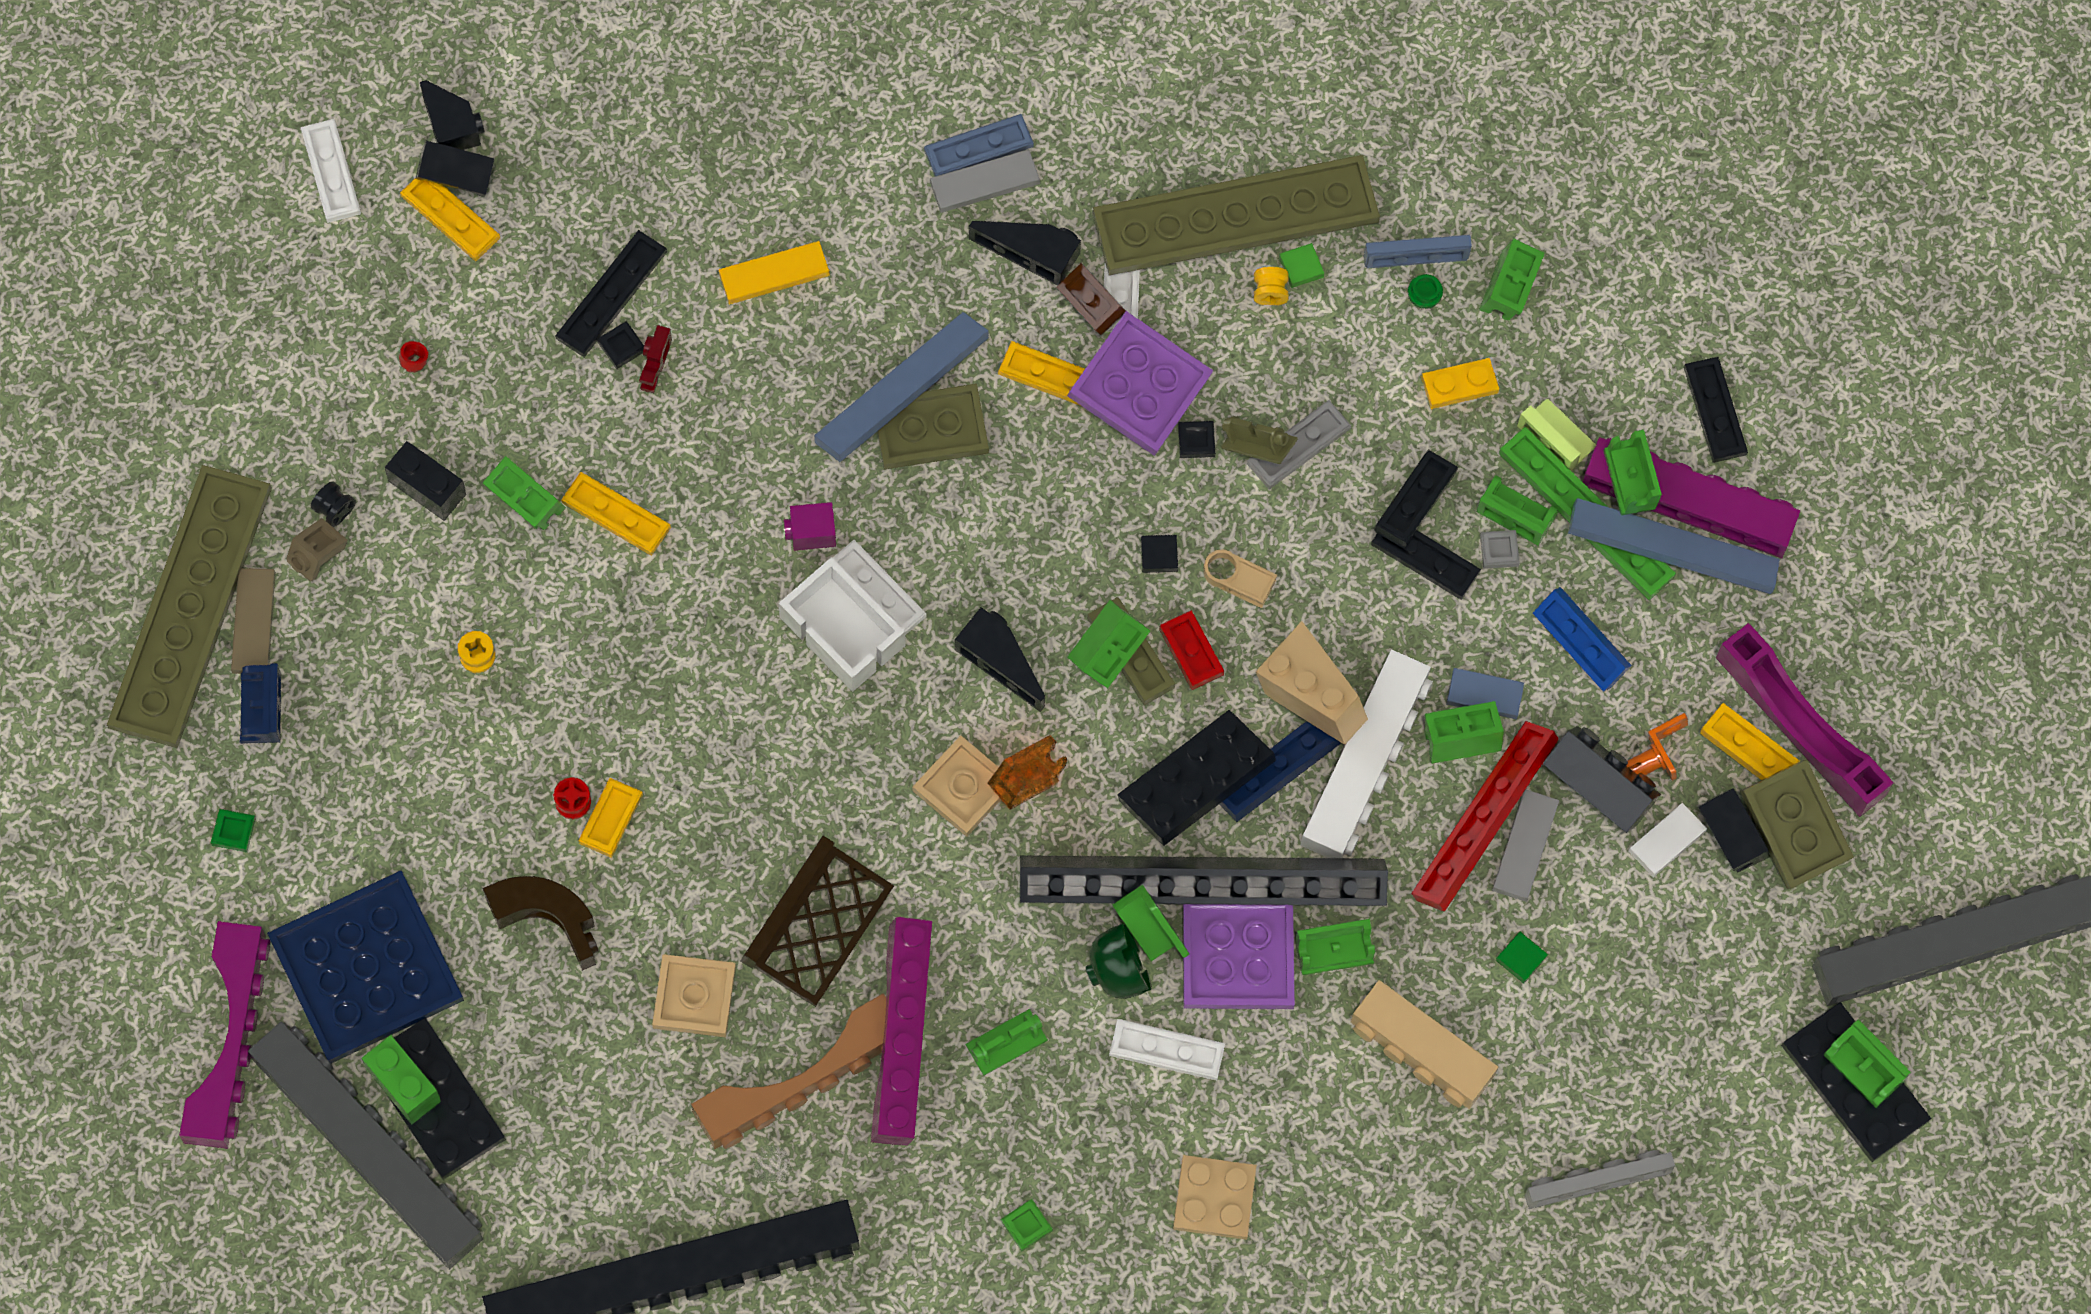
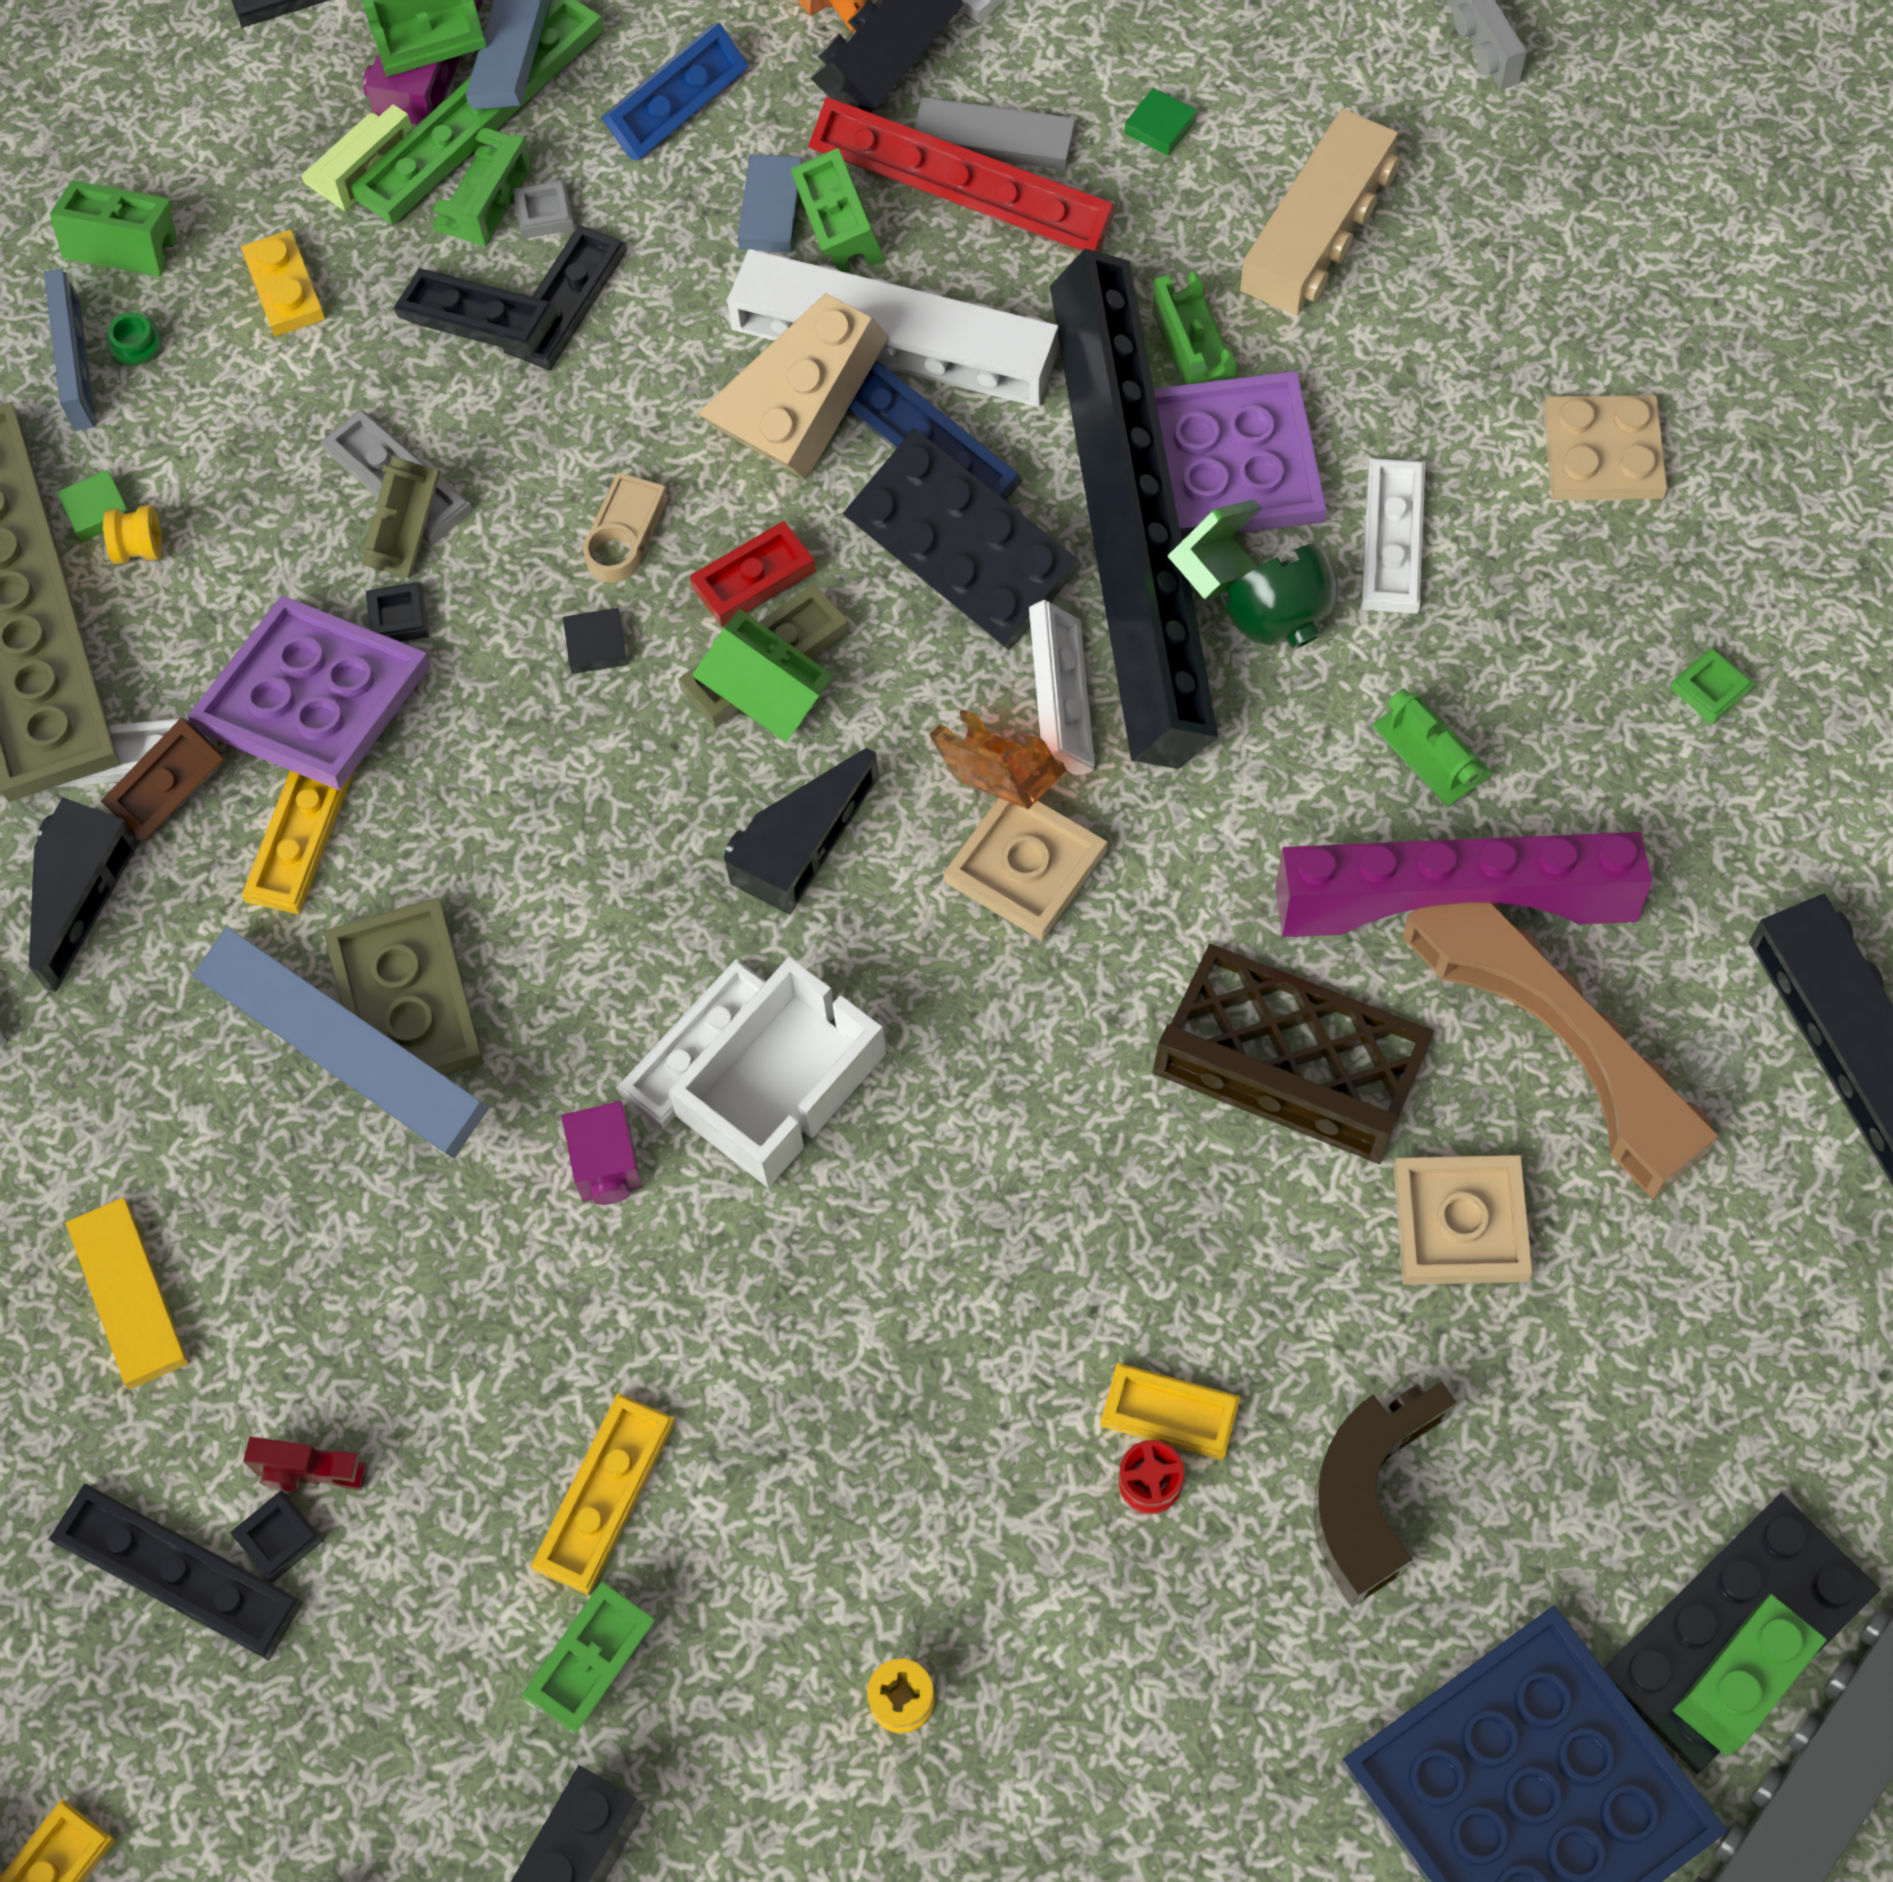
camera: 90 degrees left, 5 degrees down
none -> white tile [1029,600,1095,775]

